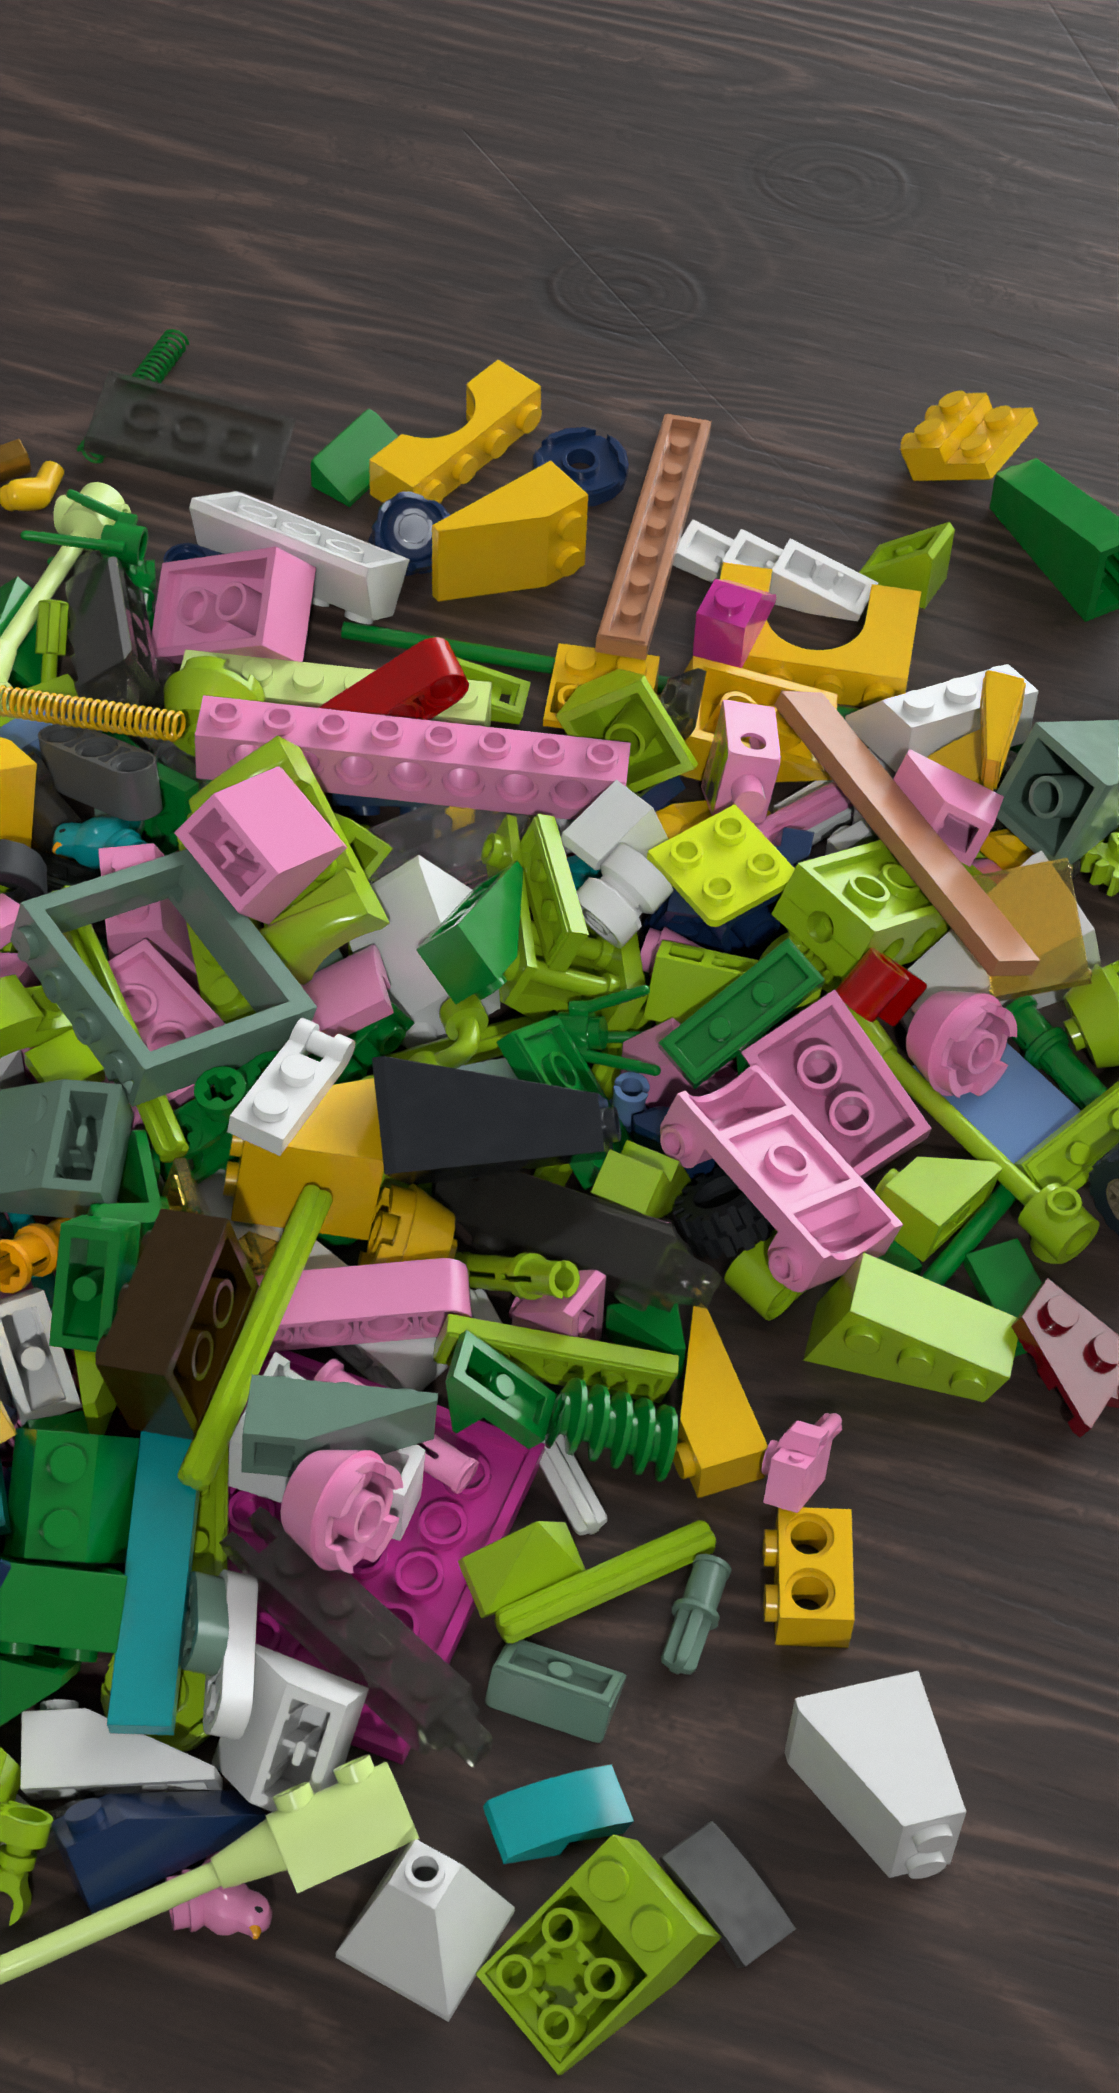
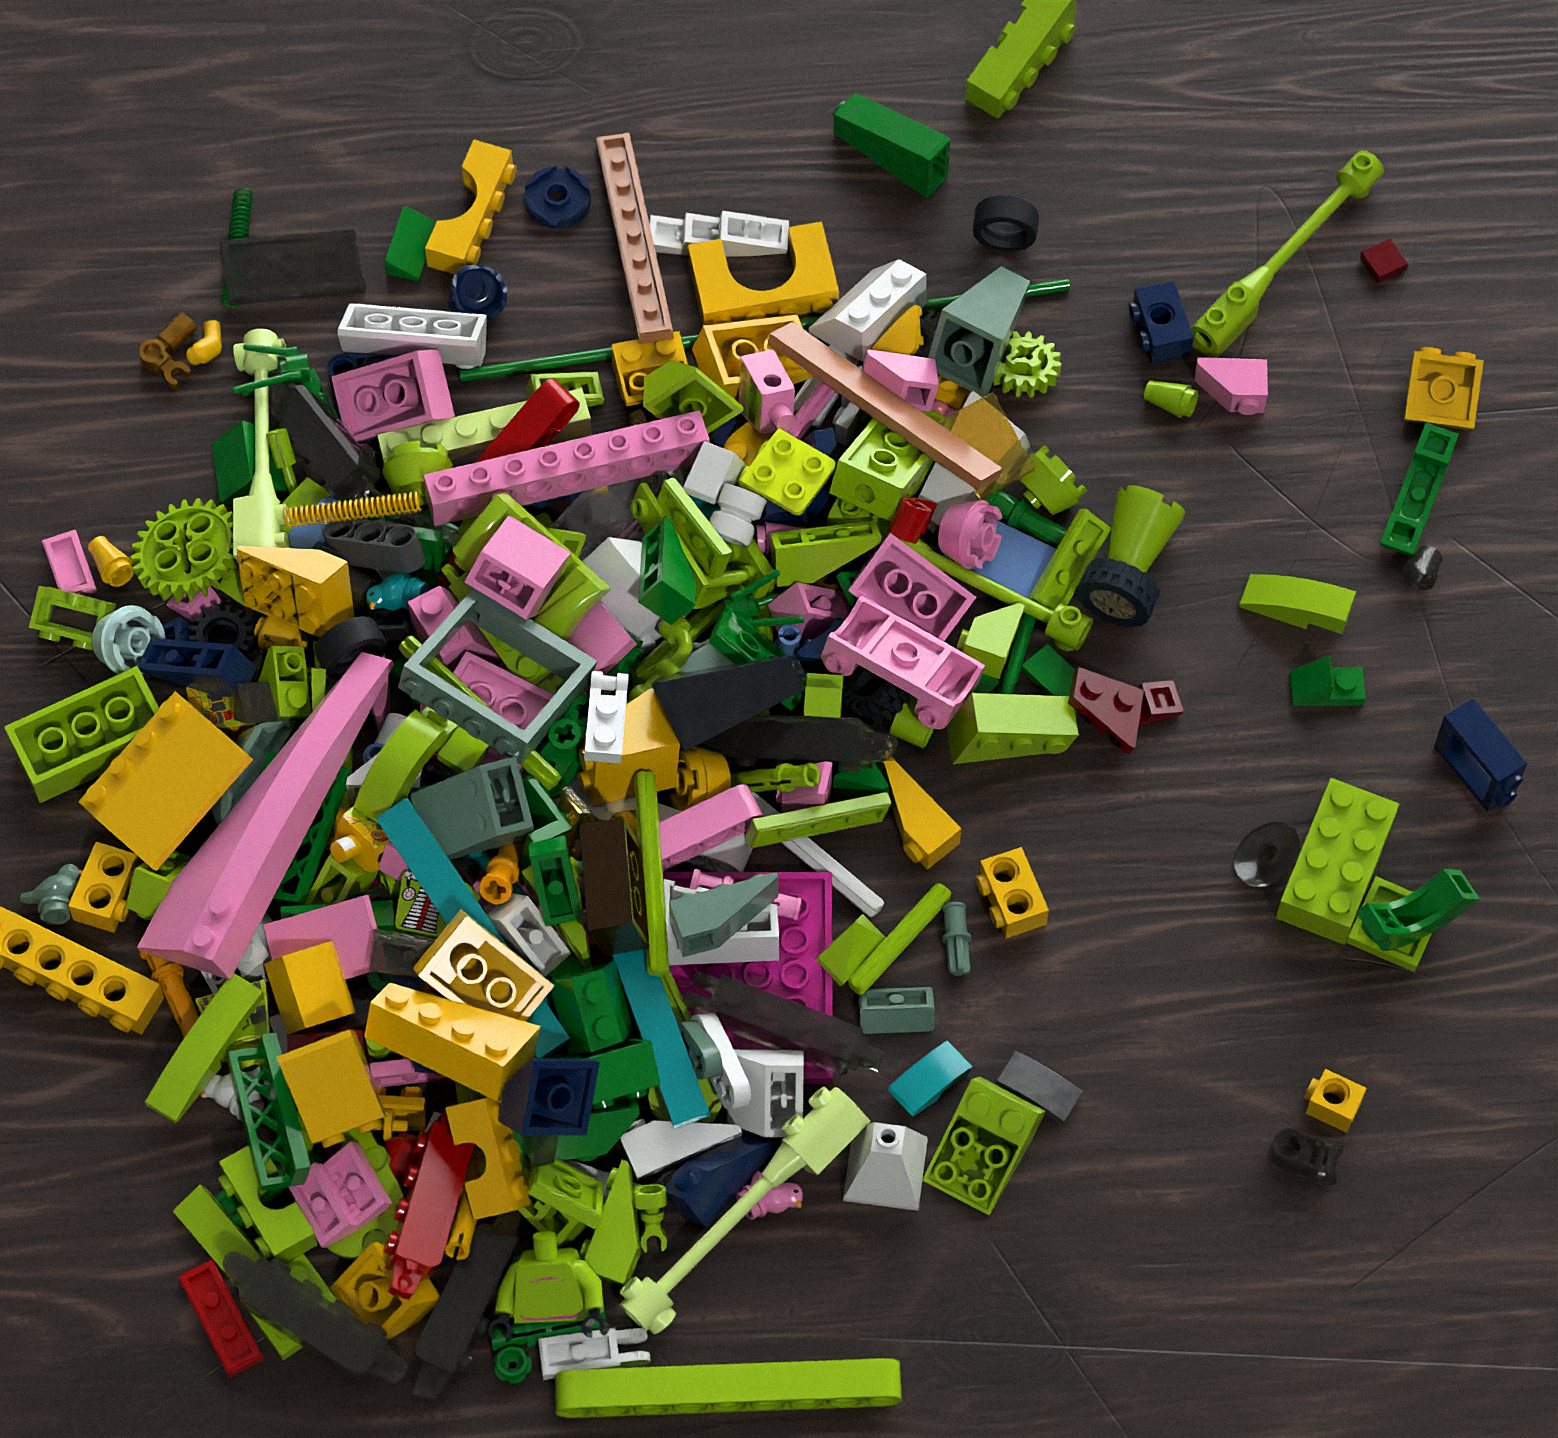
camera: 20 degrees left, 10 degrees up
bright pink cone [281,1450,403,1574] -> none
yellow slope [432,460,588,601] -> none
green slope [446,1330,557,1449] -> none
green piece [545,1377,678,1482] -> none
clear smoke slope [657,668,707,740] -> none
green tile [658,938,825,1089] -> none
dark pink slope [693,579,777,668] -> none
bright pink piece [762,1413,842,1513] -> none
white slope [784,1671,966,1879] -> none
lime slope [859,522,955,609] -> none
yellow plate [900,391,1038,481] -> none
yellow slope [980,670,1026,791] -> none

